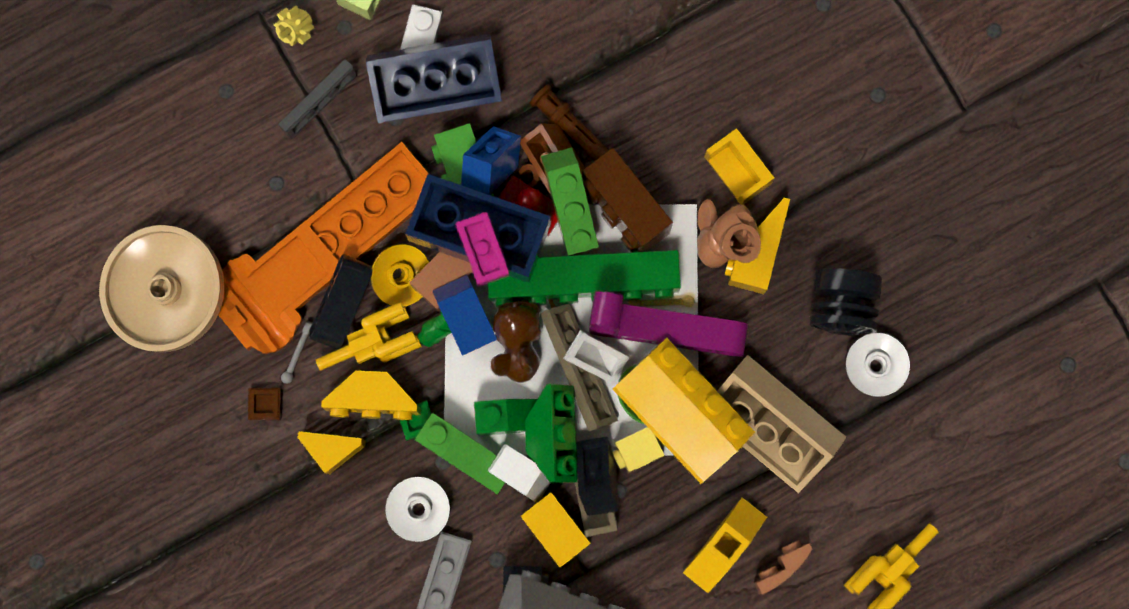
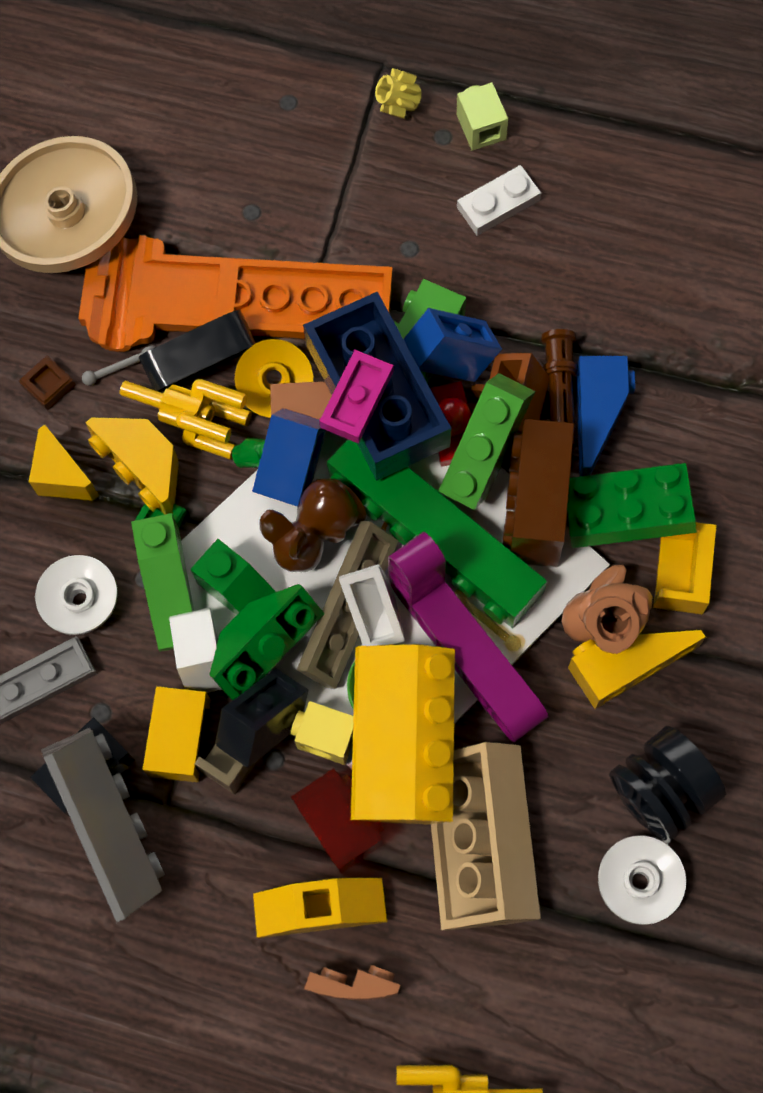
camera: 45 degrees right, 10 degrees down
dark grey tile [278,59,357,139] -> none
dark blue brick [366,34,502,123] -> none
none -> clear red brick [291,768,385,874]
none -> green plate [567,463,697,548]
none -> blue slope [576,356,635,477]

